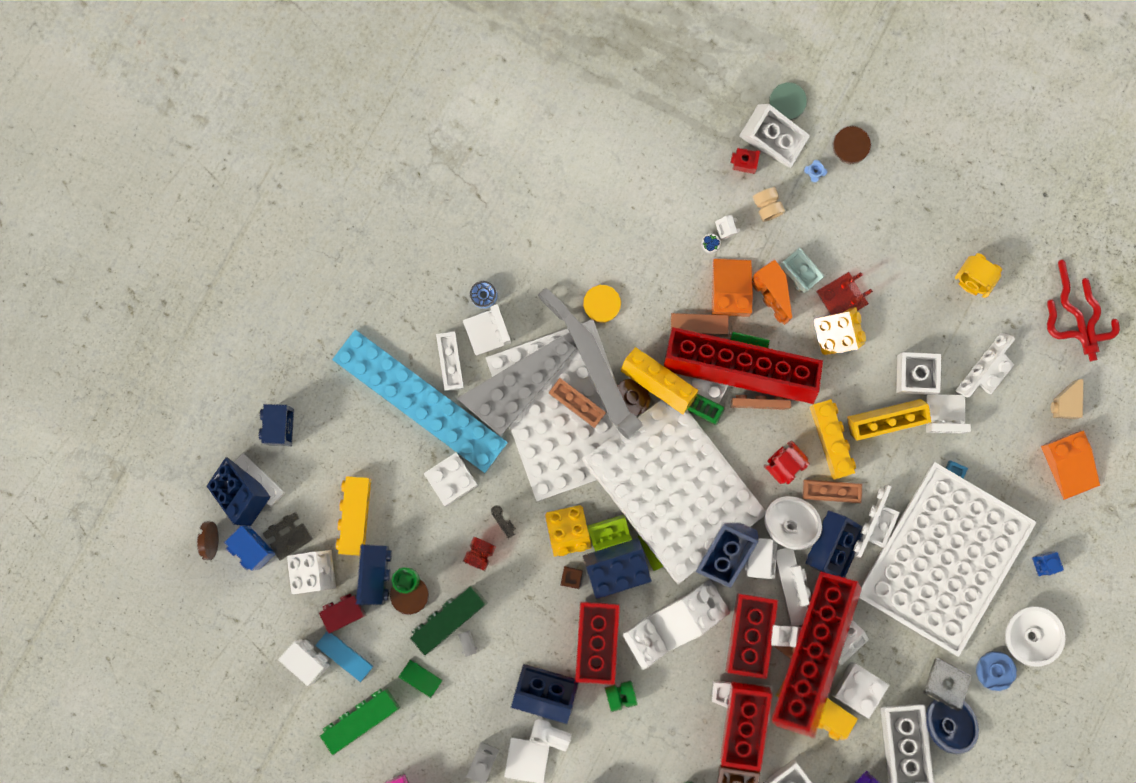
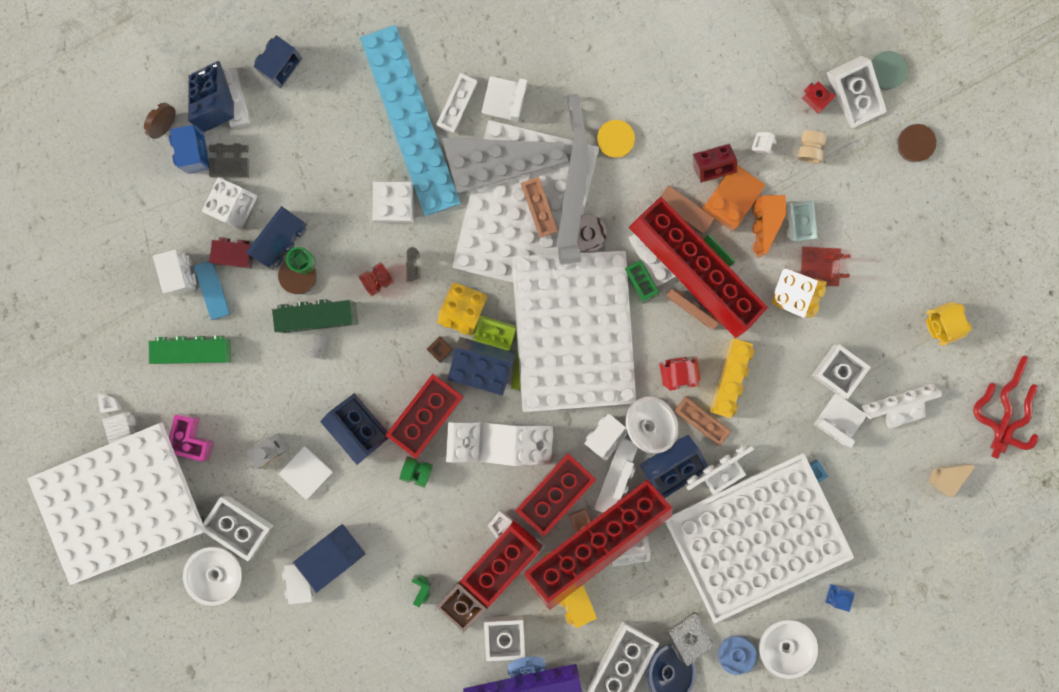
camera: 30 degrees right, 5 degrees up
yellow brick [336,476,372,556] -> none
green slope [398,659,443,698] -> none
wheel [470,281,497,309] -> none
white piece [530,720,571,751] -> none
yellow brick [621,347,699,414] -> none
dark blue slope [696,523,759,588] -> none
tile [701,234,720,254] -> none
white slope [771,625,802,647] -> none
light blue plate [804,160,827,182] -> none
white brick [831,662,889,719] -> none
yellow brick [847,399,931,441] -> none
orange slope [1041,430,1100,500] -> none
none -> dark red brick [693,143,737,183]

